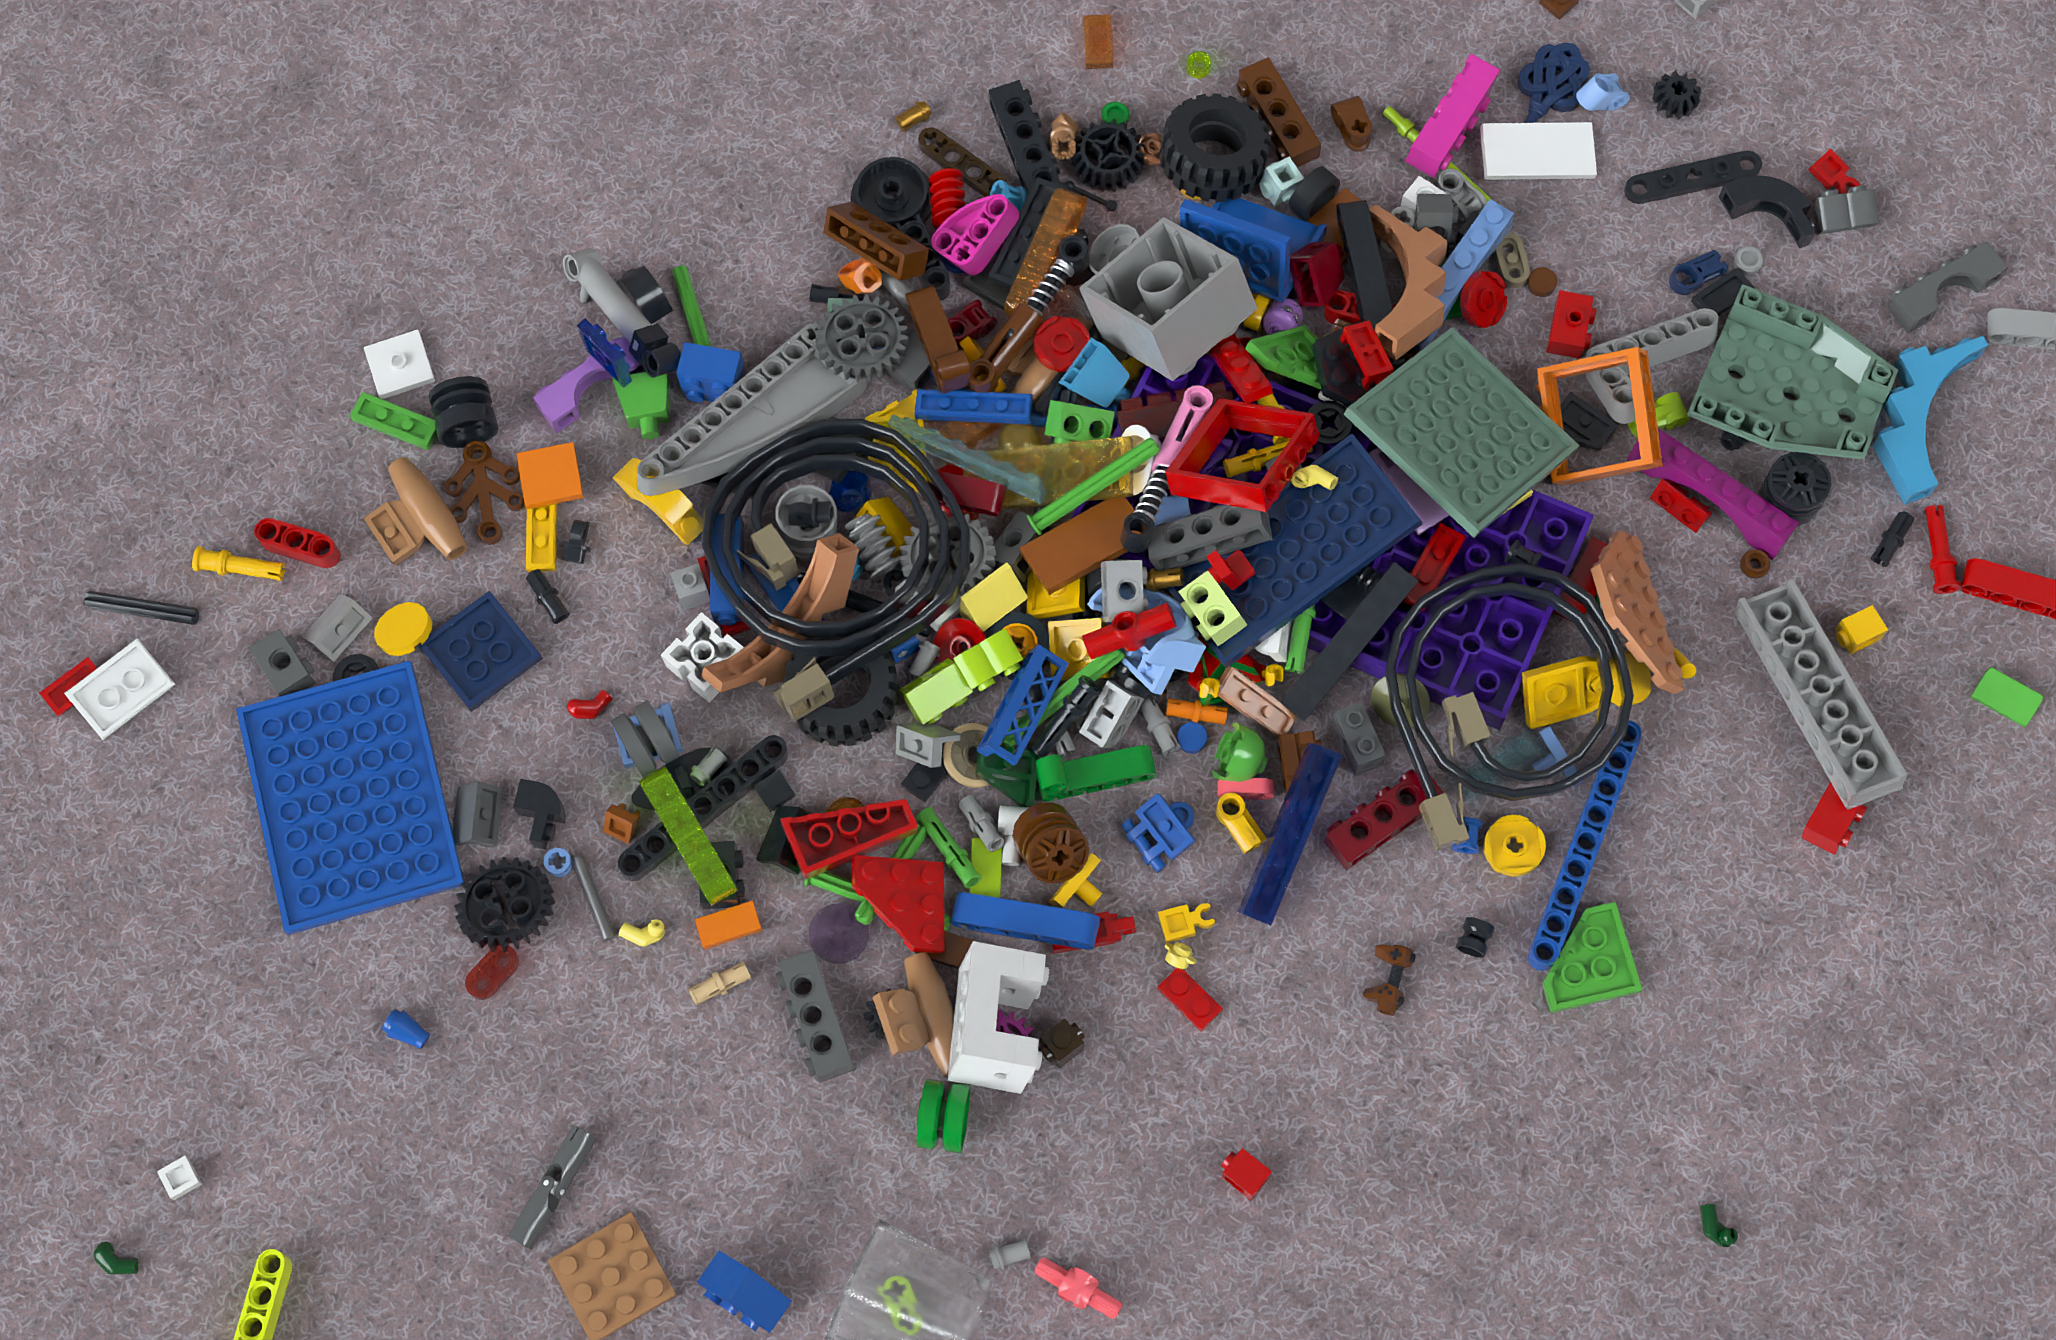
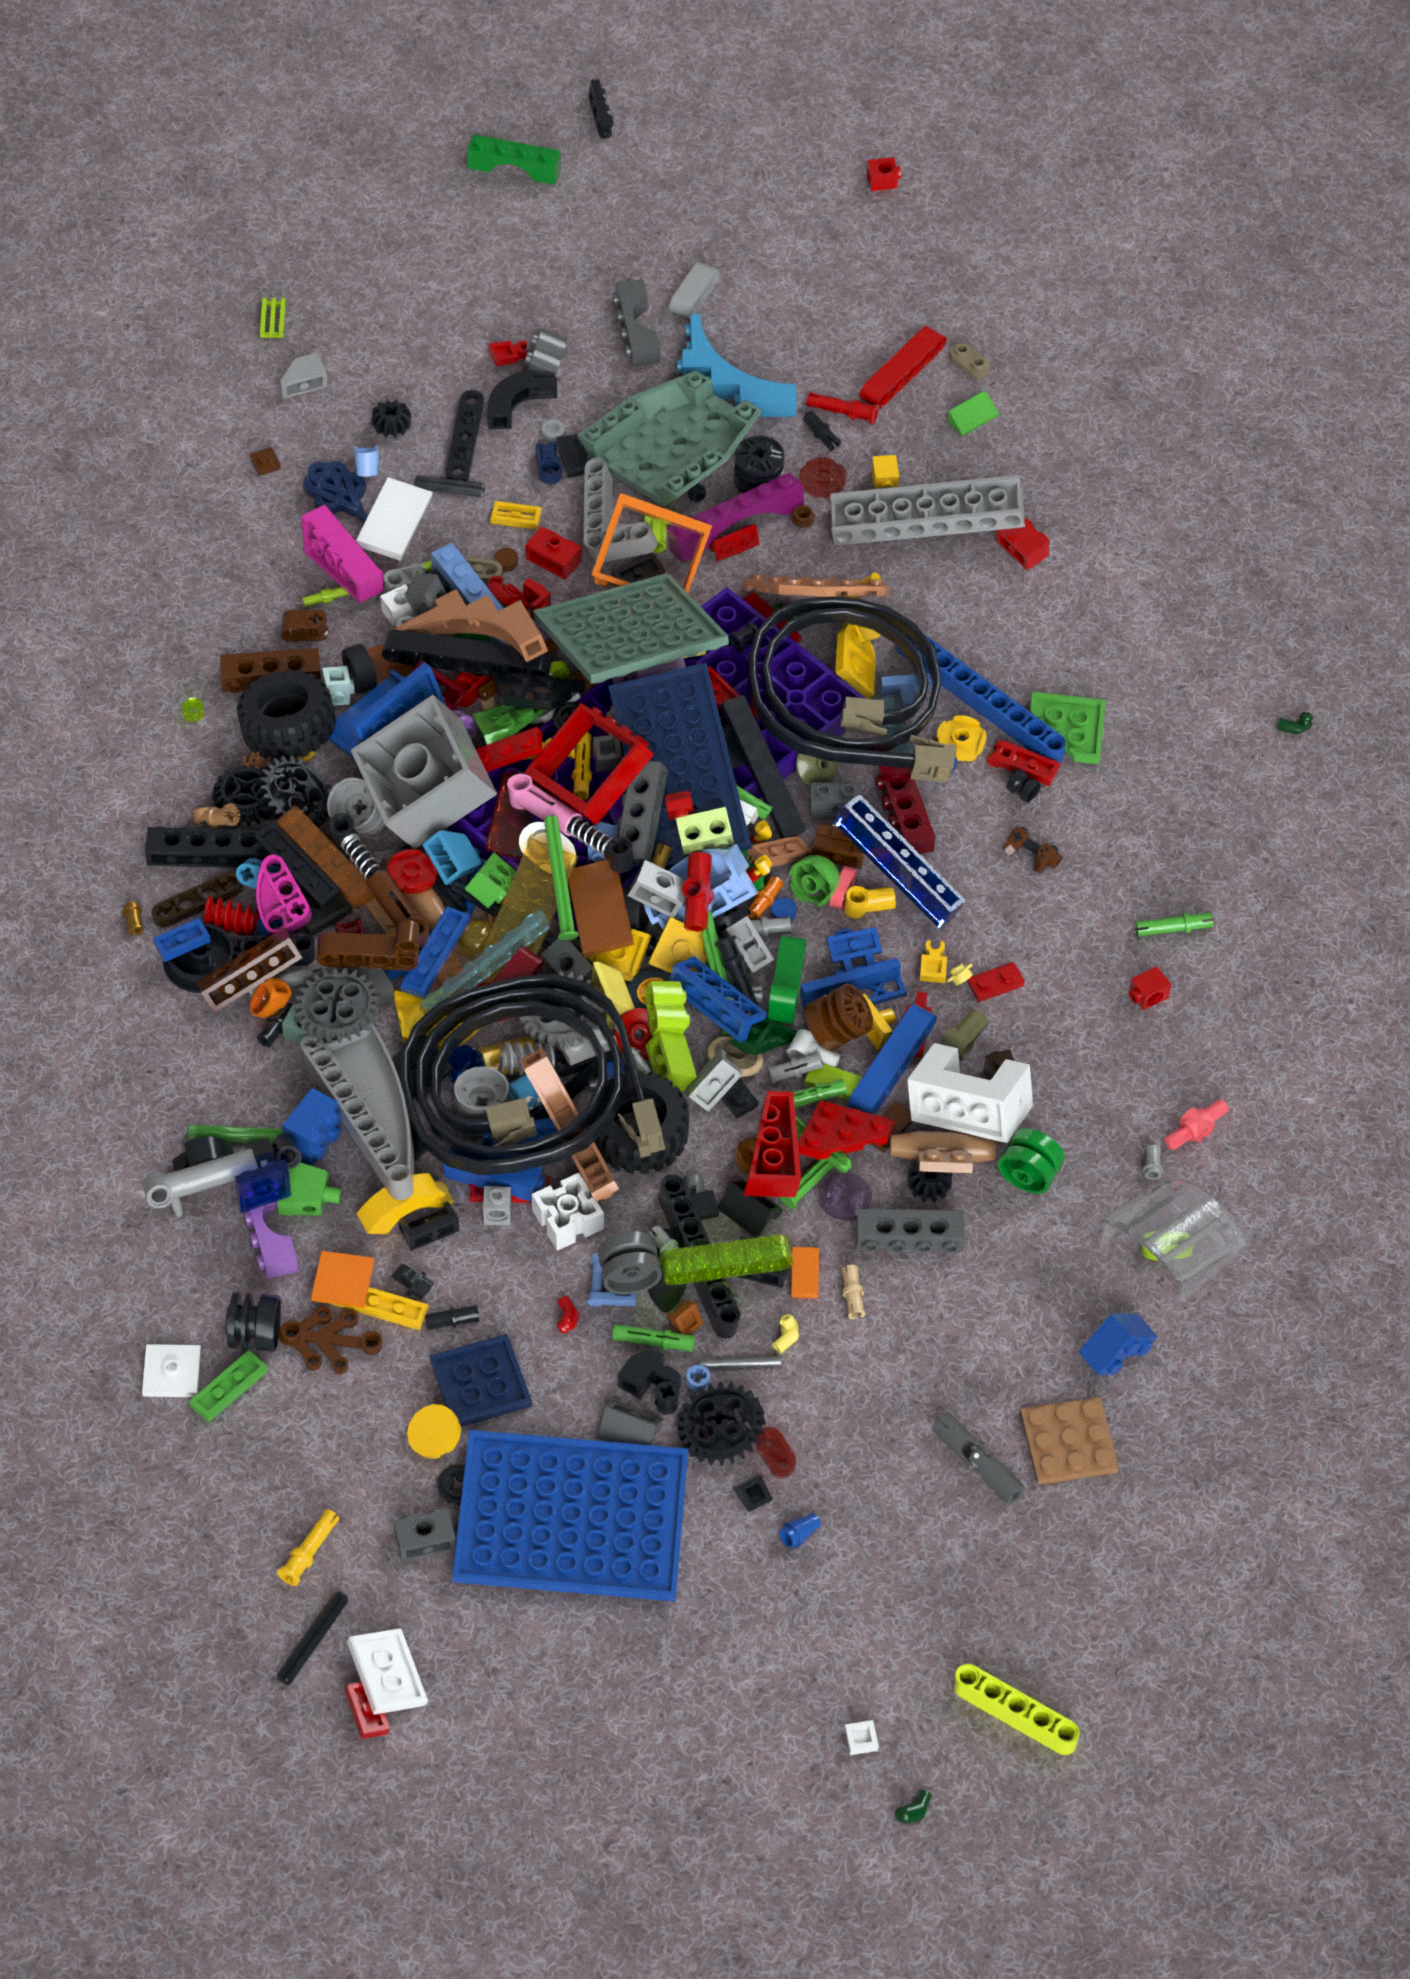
camera: 75 degrees left, 15 degrees down
red beam [254,518,341,569] -> none
light grey panel [302,594,373,662] -> none
medium nougat plate [363,457,468,566] -> none
black piece [788,498,832,528] -> none
clear orange plate [1084,14,1114,69] -> none
green tile [1101,102,1129,126] -> none
light yellow arm [1291,465,1338,490] -> none
red hinge [1340,320,1394,389] -> none
none -> blue plate [152,918,211,962]
none -> black gear [256,756,331,831]
none -> black hinge [398,1201,459,1251]
none -> black axle [414,475,485,497]
none -> yellow tile [490,501,542,530]
none -> red bracket [523,578,551,621]
none -> bright green pin [612,1323,695,1353]
none -> black bush [655,1381,680,1415]
none -> dark grey hinge [683,1174,704,1194]
none -> black slope [732,1475,773,1512]
none -> clear red tile [800,457,847,498]
none -> blue fence [800,958,907,1009]
none -> olive piece [940,1009,989,1059]
none -> red plate [987,740,1061,786]
none -> bright green pin [1135,912,1213,937]

